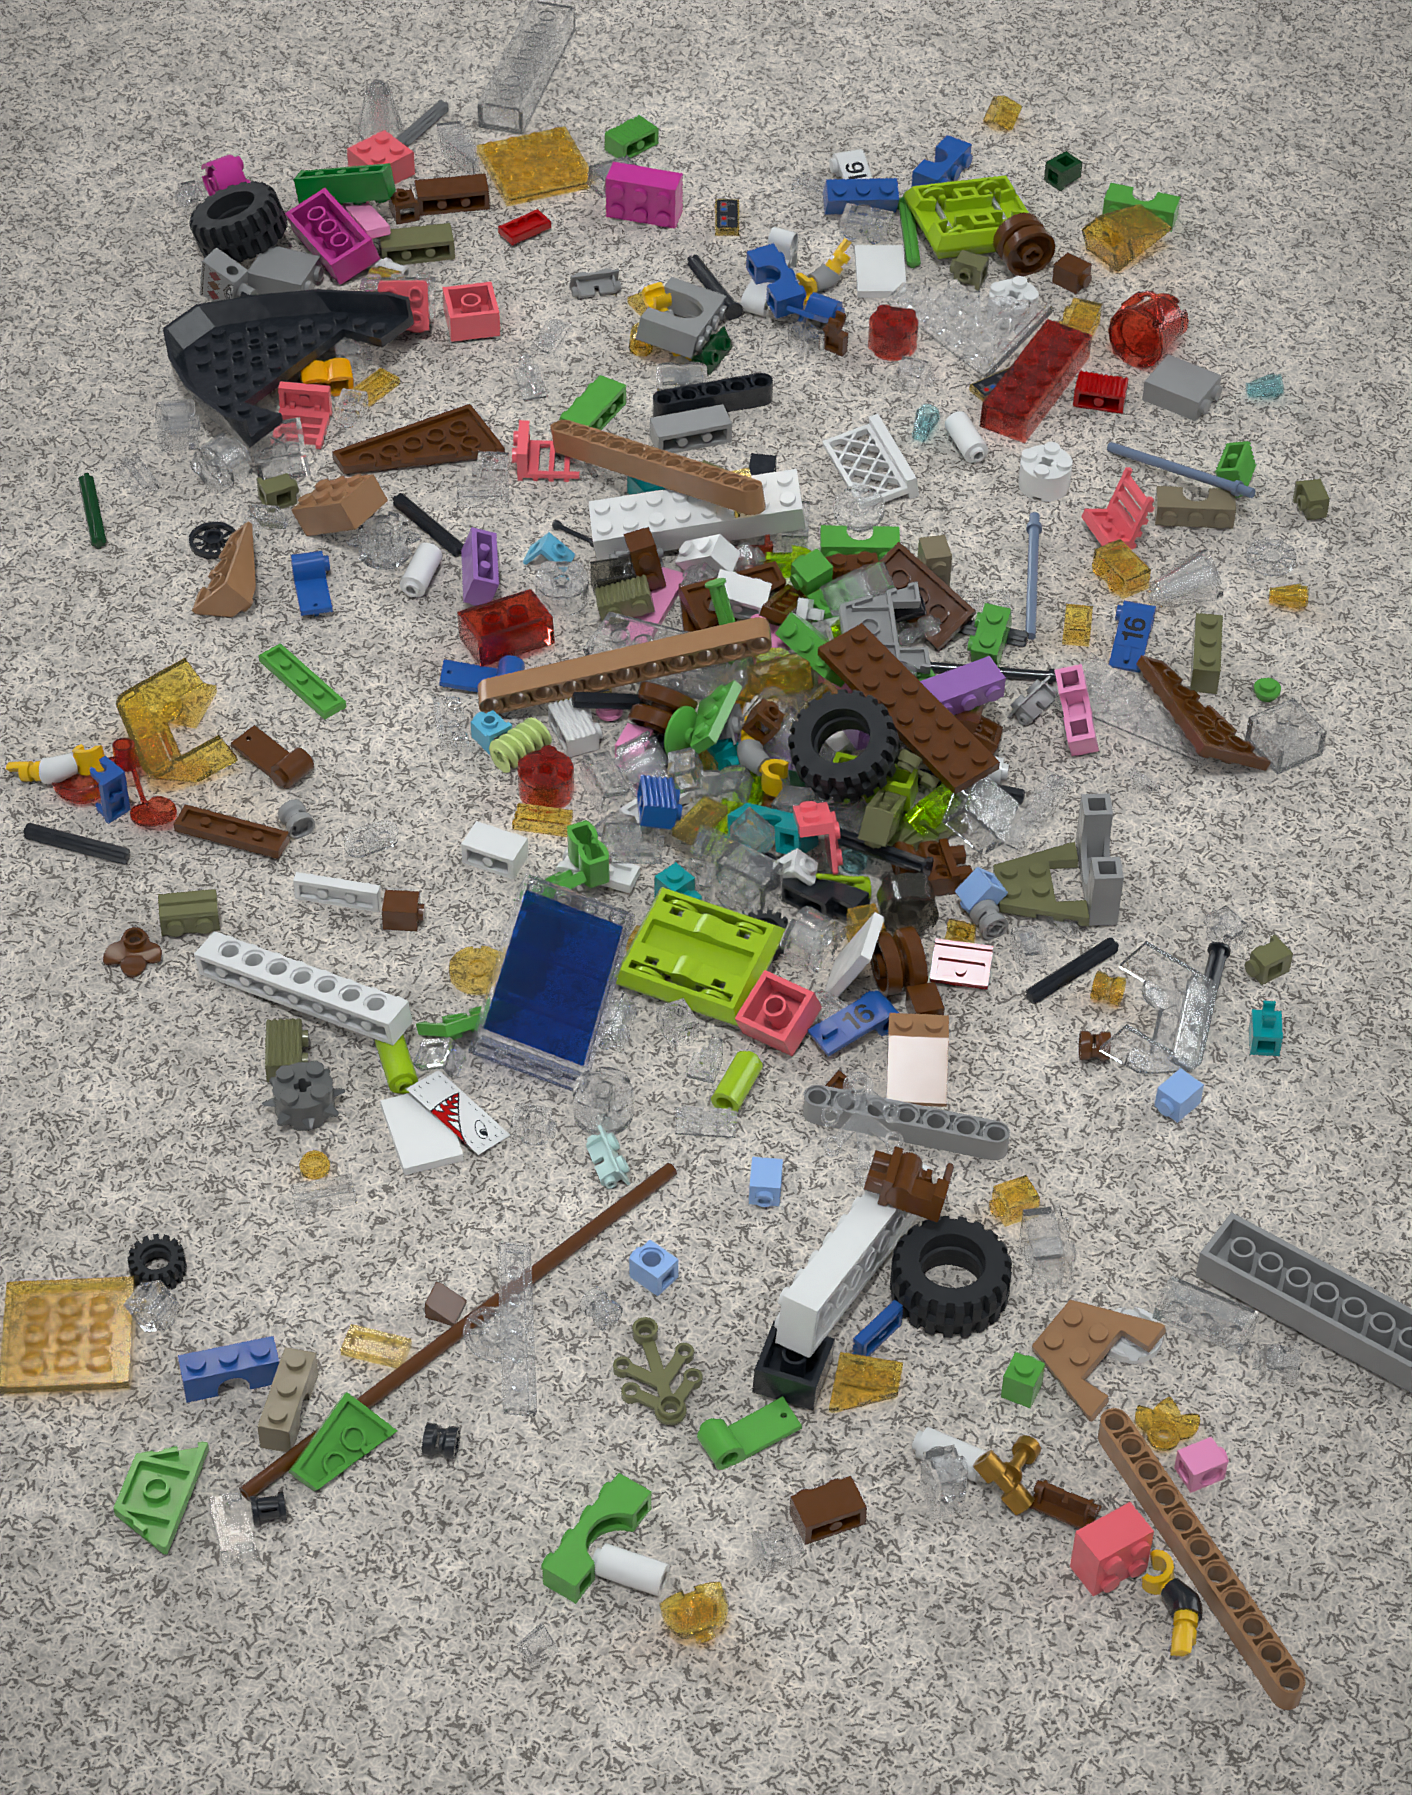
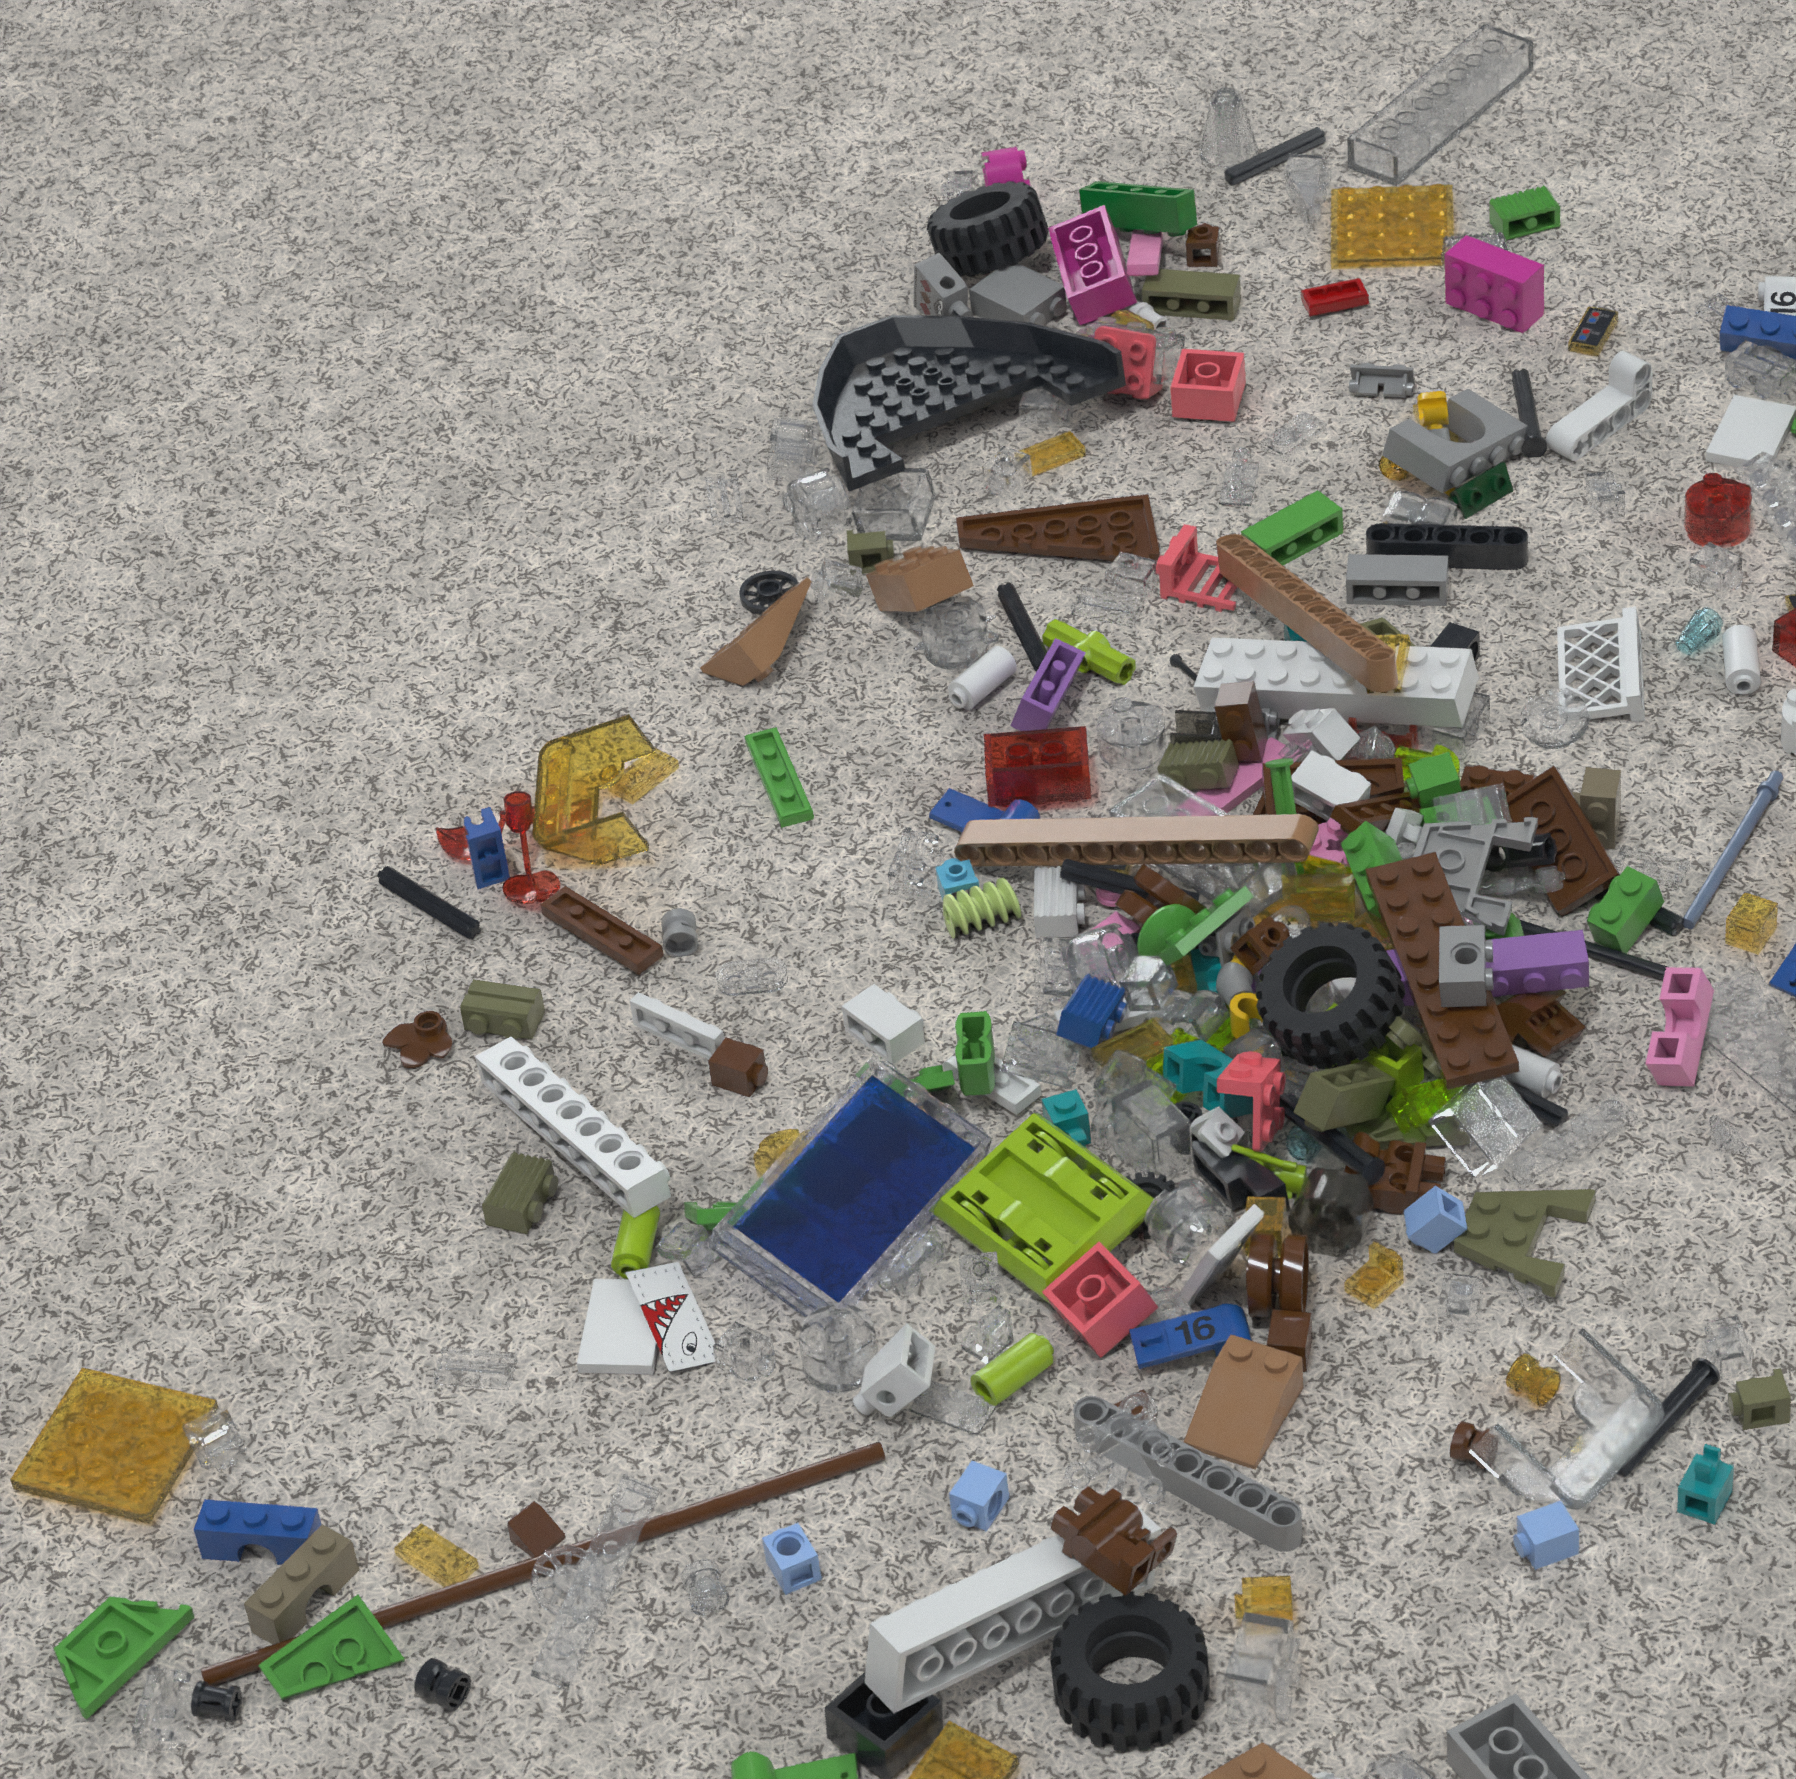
camera: 30 degrees right, 5 degrees down
piece [5,744,105,784] -> none
dark green axle [78,473,107,549] -> none
black tyre [128,1234,187,1294] -> none
reddish brown door [231,725,315,789] -> none
dark grey brick [262,1061,345,1131] -> none
coral plate [270,382,332,449] -> none
blue door [290,551,333,616] -> none
clear yellow plate [299,1150,330,1180] -> none
light orange brick [300,358,354,396] -> none
coral brick [347,130,415,184] -> none
reddish brown brick [414,173,490,216] -> none
clear yellow tile [512,803,573,837] -> none
clear red brick [518,745,574,812] -> none
medium azure bracket [523,532,575,573] -> none
light aqua hinge [586,1125,631,1189] -> none
olive plant [613,1317,703,1425] -> none
clear brick [730,807,775,859] -> none
blue arch [746,243,806,319] -> none
blue door [786,292,845,324] -> none
yellow piece [796,237,851,305] -> none
bright green arch [820,525,900,561] -> none
reddish brown plate [821,310,848,357] -> none
blue tile [852,1300,903,1362] -> none
plate [930,938,994,990] -> none
light grey wheel [970,899,1009,940] -> none
light grey hinge [1007,675,1058,725] -> none
black axle [1025,937,1119,1004] -> none
light grey arch [1075,793,1124,926] -> none
none -> white torso [853,1323,936,1417]
none -> lime piece [1042,619,1136,685]
none -> light grey brick [1439,925,1494,1007]

